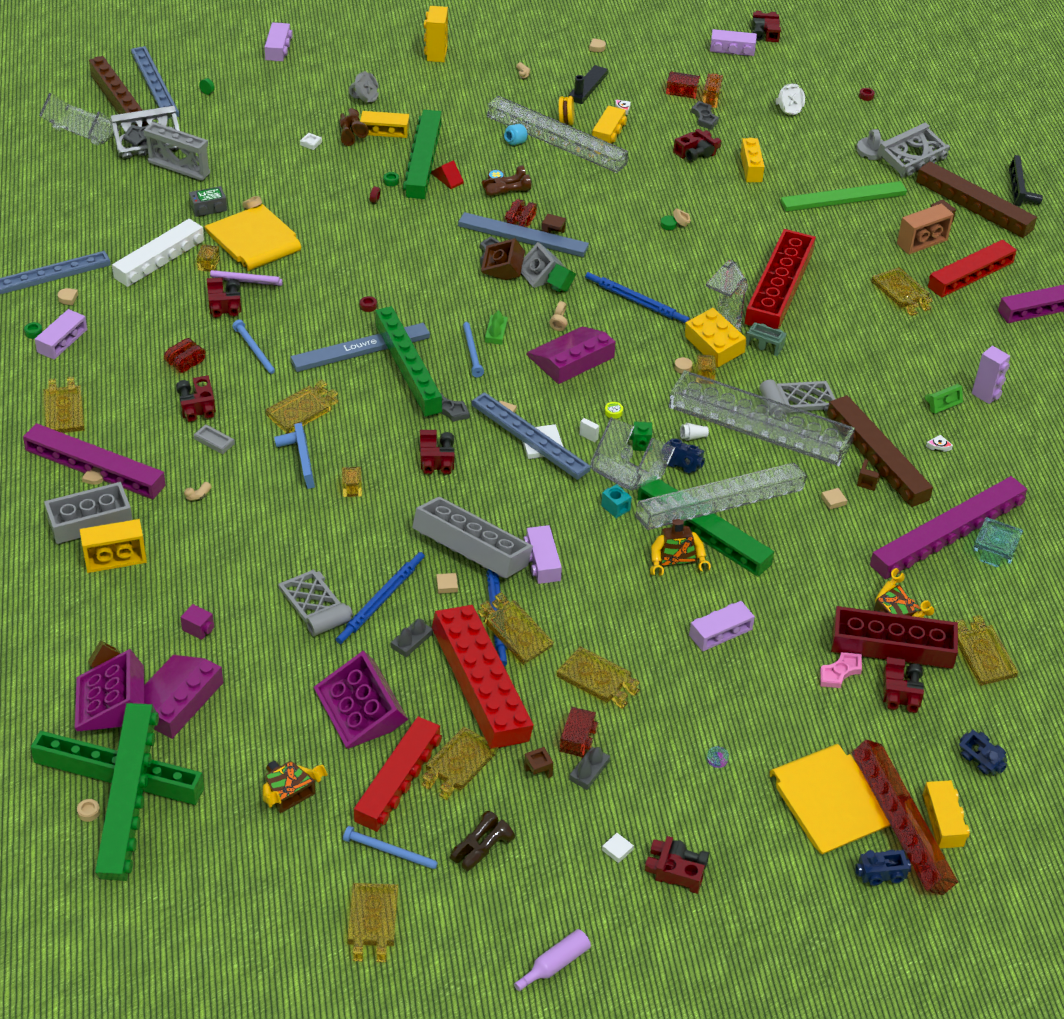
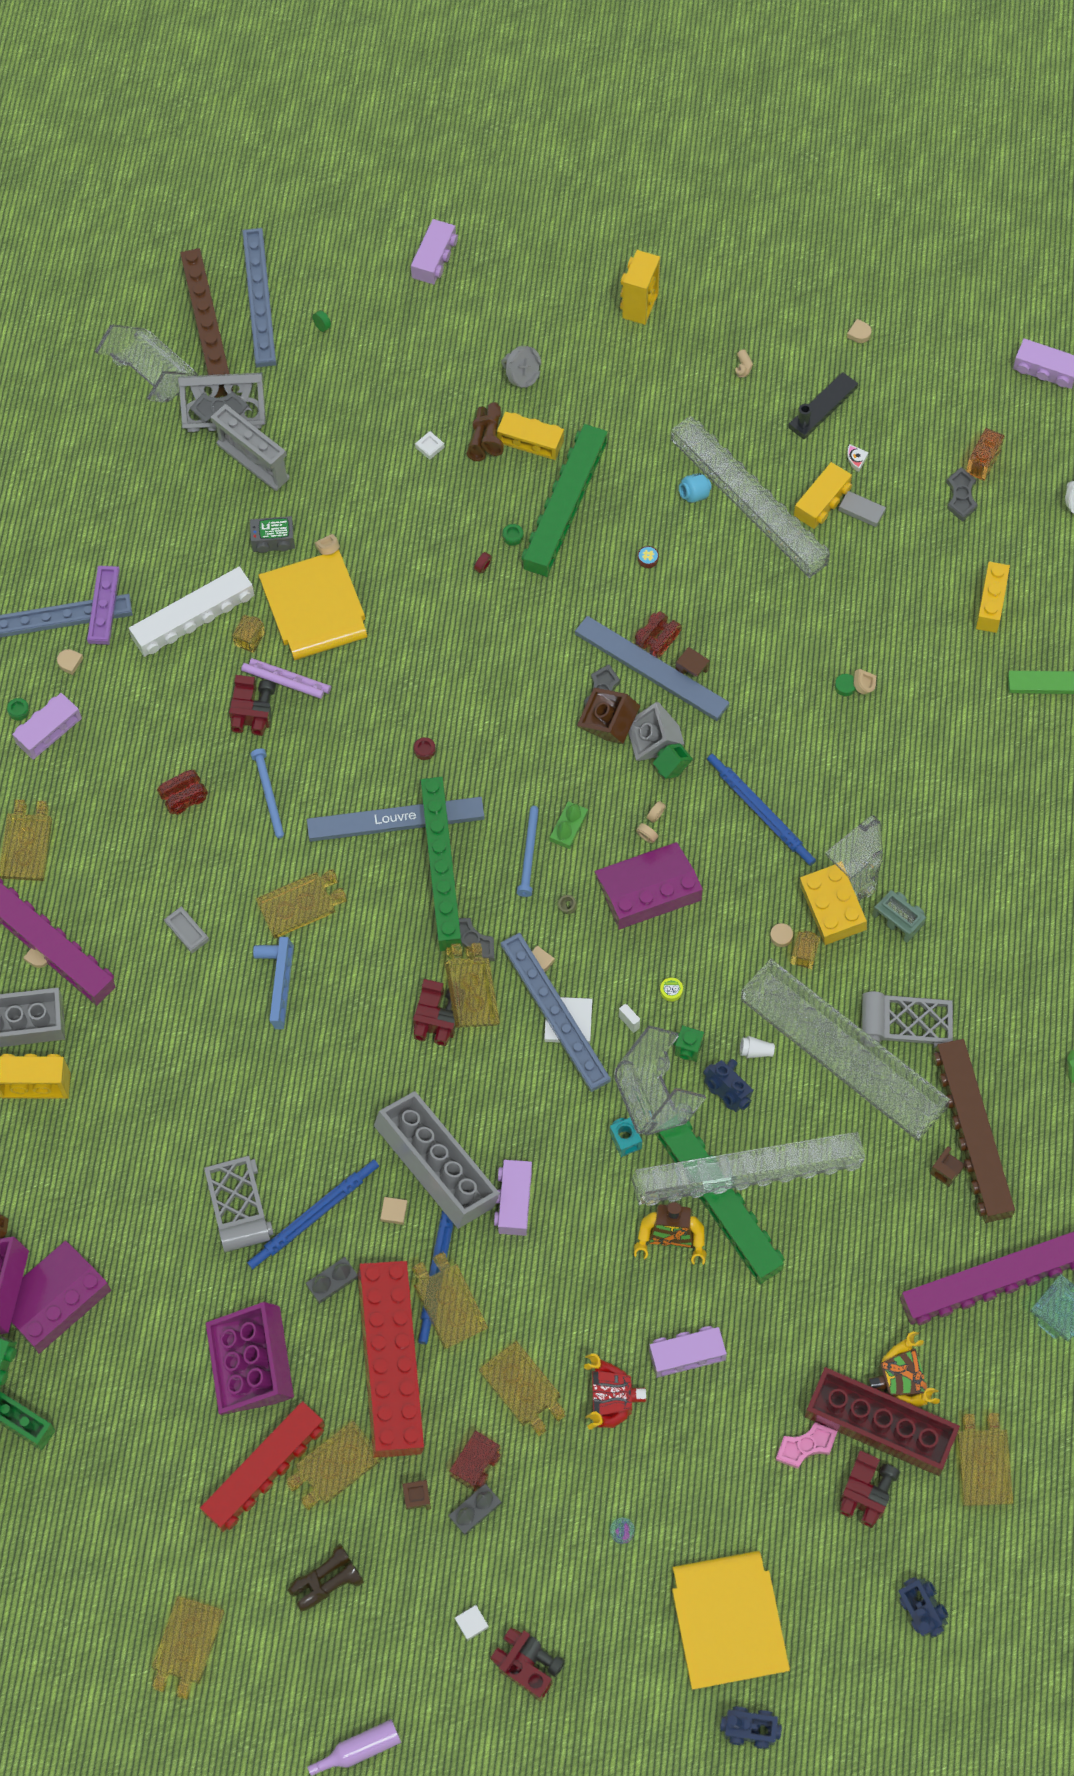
camera: 20 degrees right, 20 degrees up
dark red hips [176,375,216,422] -> none
magenta brick [180,604,214,640] -> none
tan arm [184,482,212,501] -> none
torso [263,761,328,814] -> none
clear yellow brick [342,467,362,497] -> none
medium blue bar [343,826,438,869] -> none
red slope [431,160,464,189] -> none
reddish brown piece [481,165,531,196] -> none
yellow head [559,96,575,126] -> none
clear red brick [666,71,700,99] -> none
dark red hips [673,128,722,162] -> none
red brick [744,229,816,329] -> none
tan tile [821,488,847,509] -> none
clear red brick [851,739,958,895] -> none
yellow brick [923,780,970,849] -> none
white tile [926,435,953,452] -> none
none -> medium lavender tile [87,566,120,645]
none -> clear yellow tile [445,943,500,1028]
none -> olive hinge [558,895,577,914]
none -> torso [584,1354,646,1430]
none -> light grey tile [838,491,886,527]

